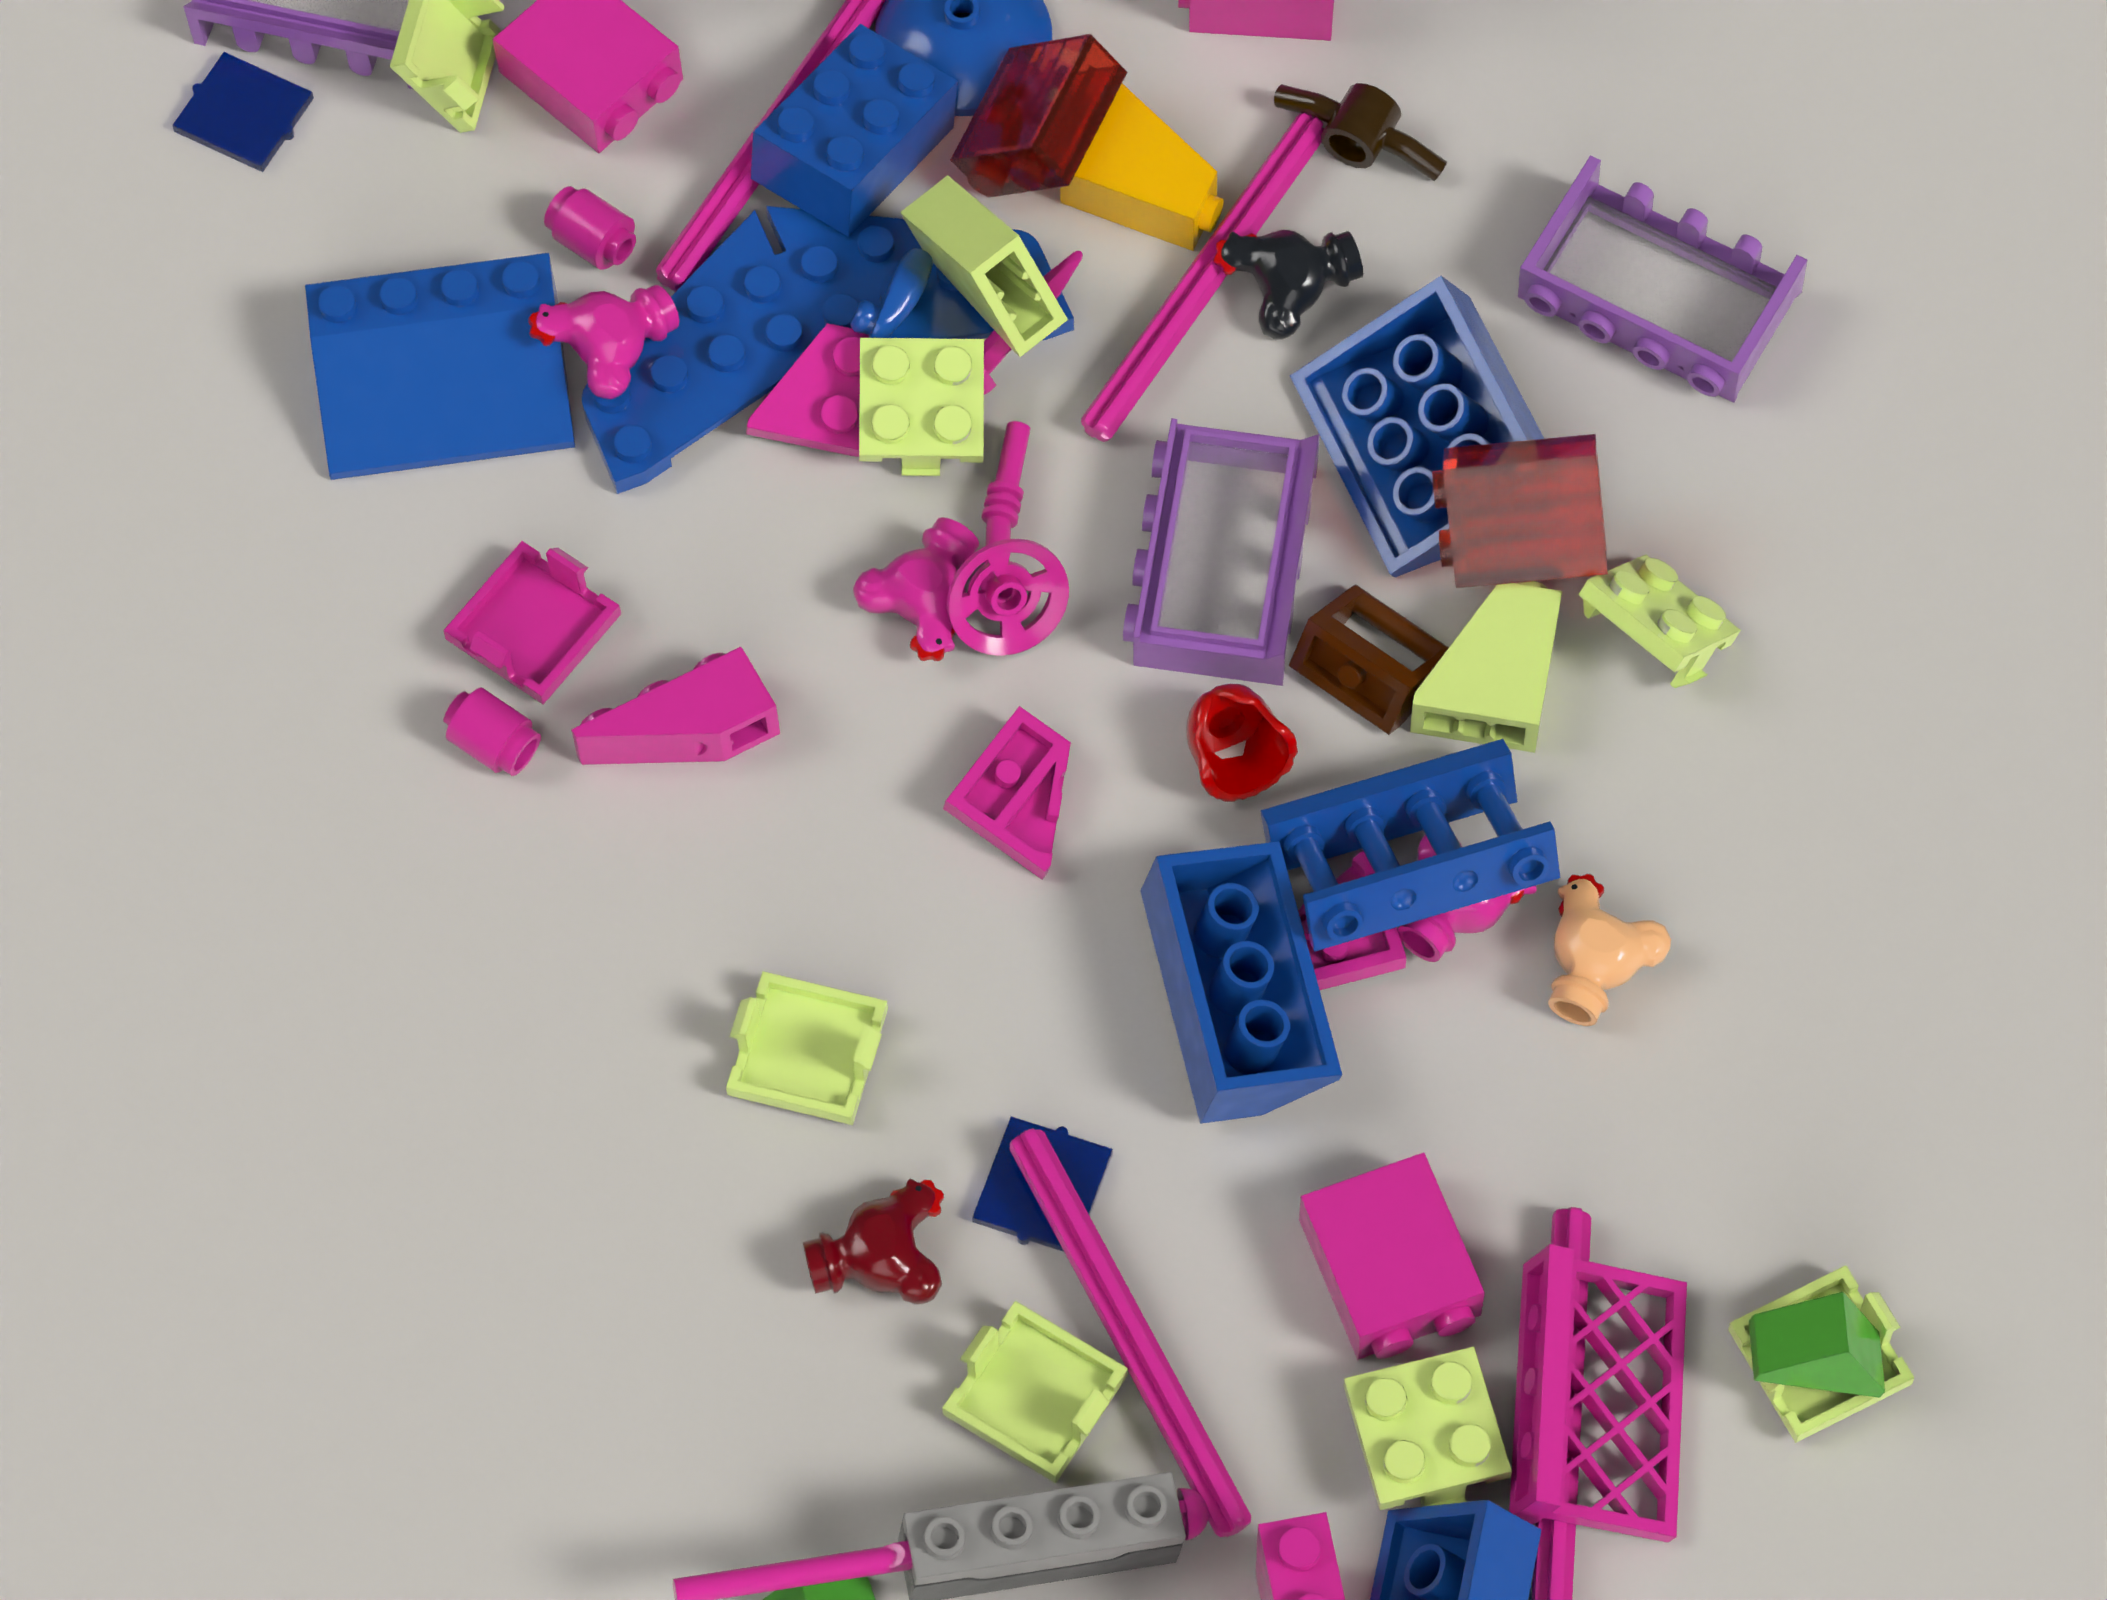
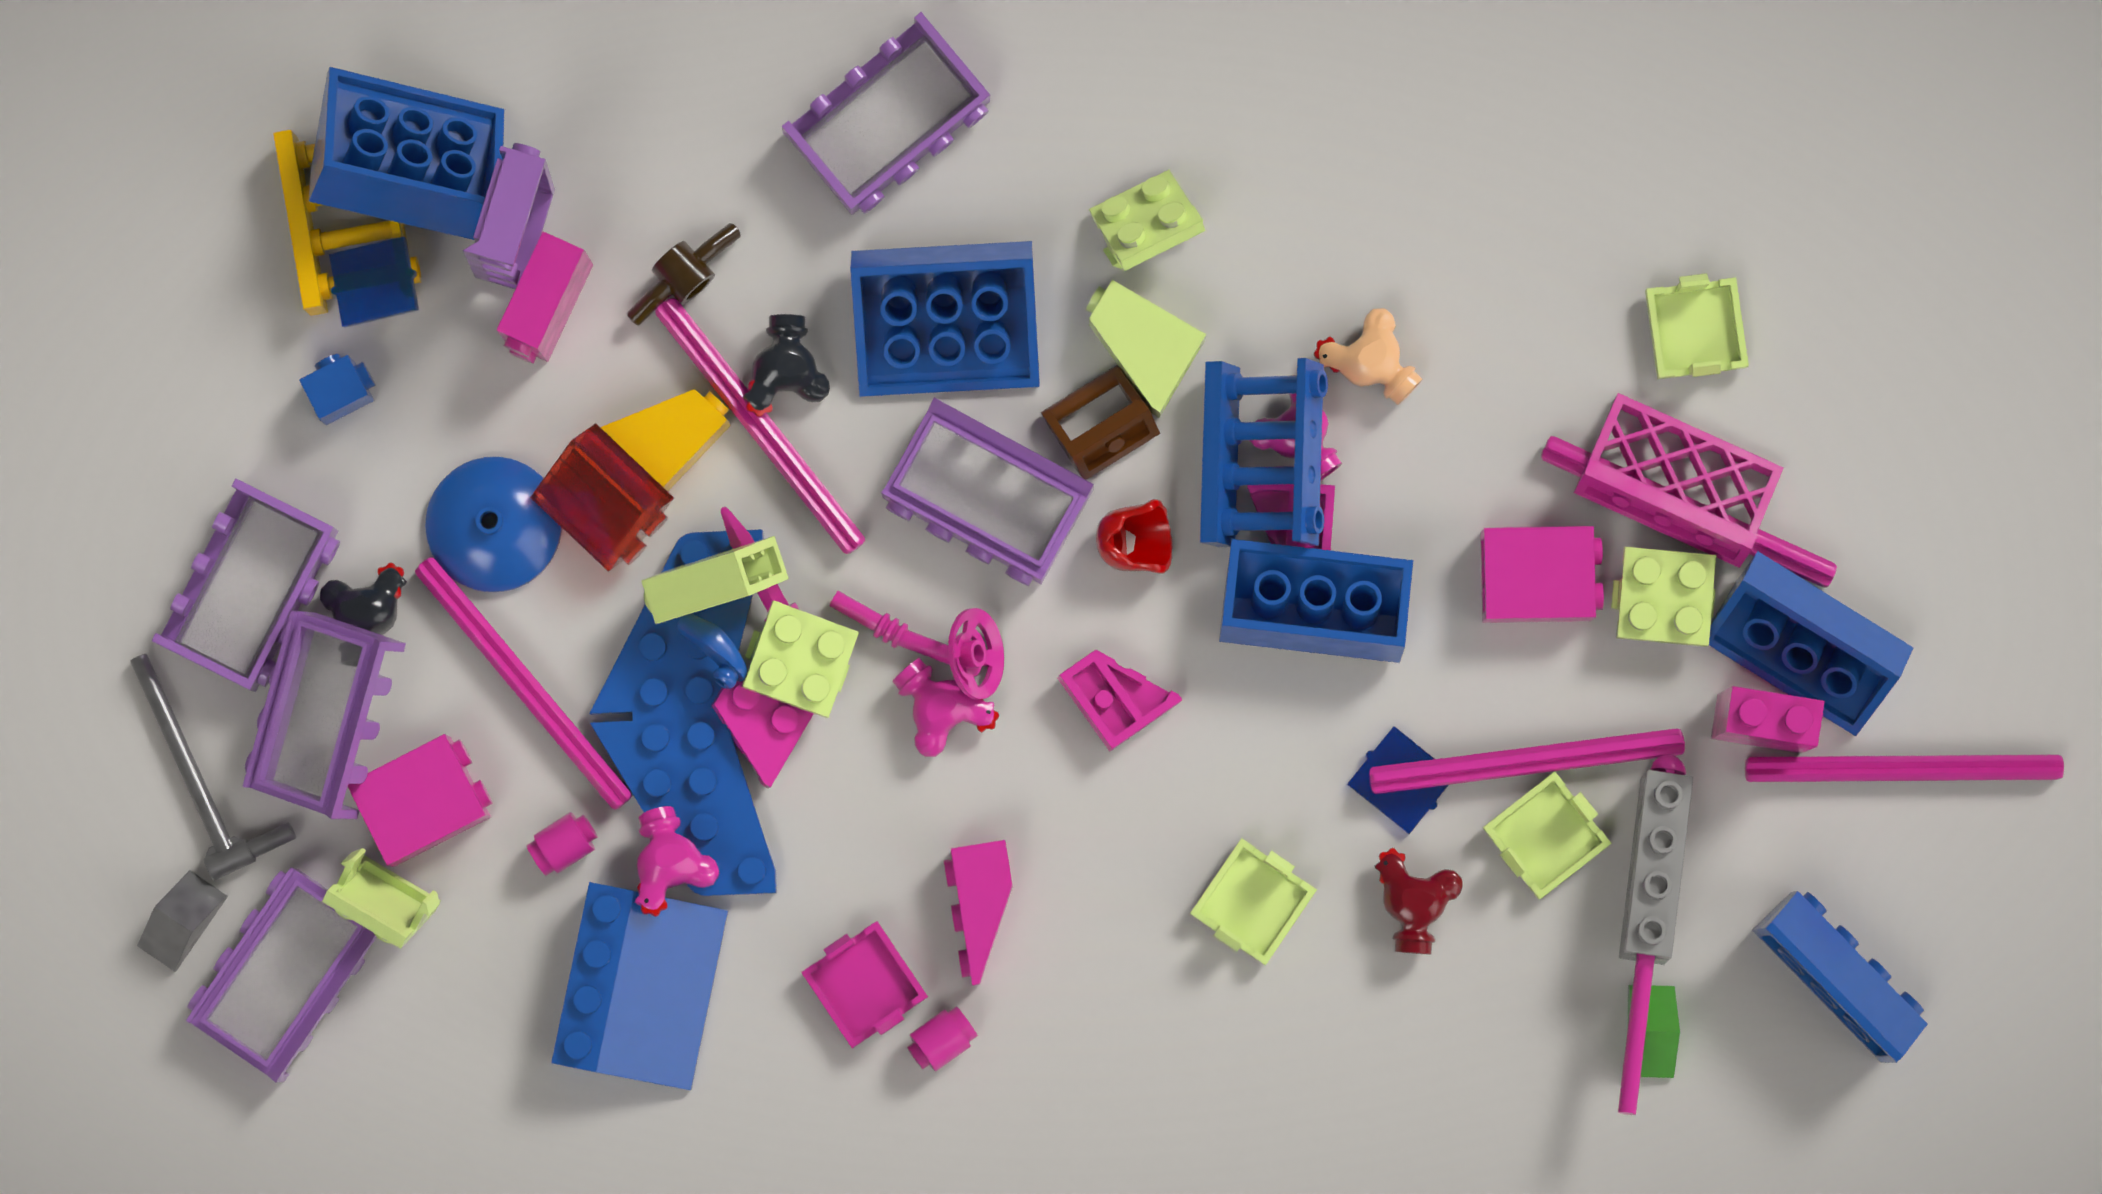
camera: 70 degrees left, 20 degrees up
clear blue piece [172,52,314,172] -> none
blue brick [751,24,958,237] -> none
clear red brick [1432,434,1608,588] -> none
bright green slope [1749,1292,1885,1398] -> none

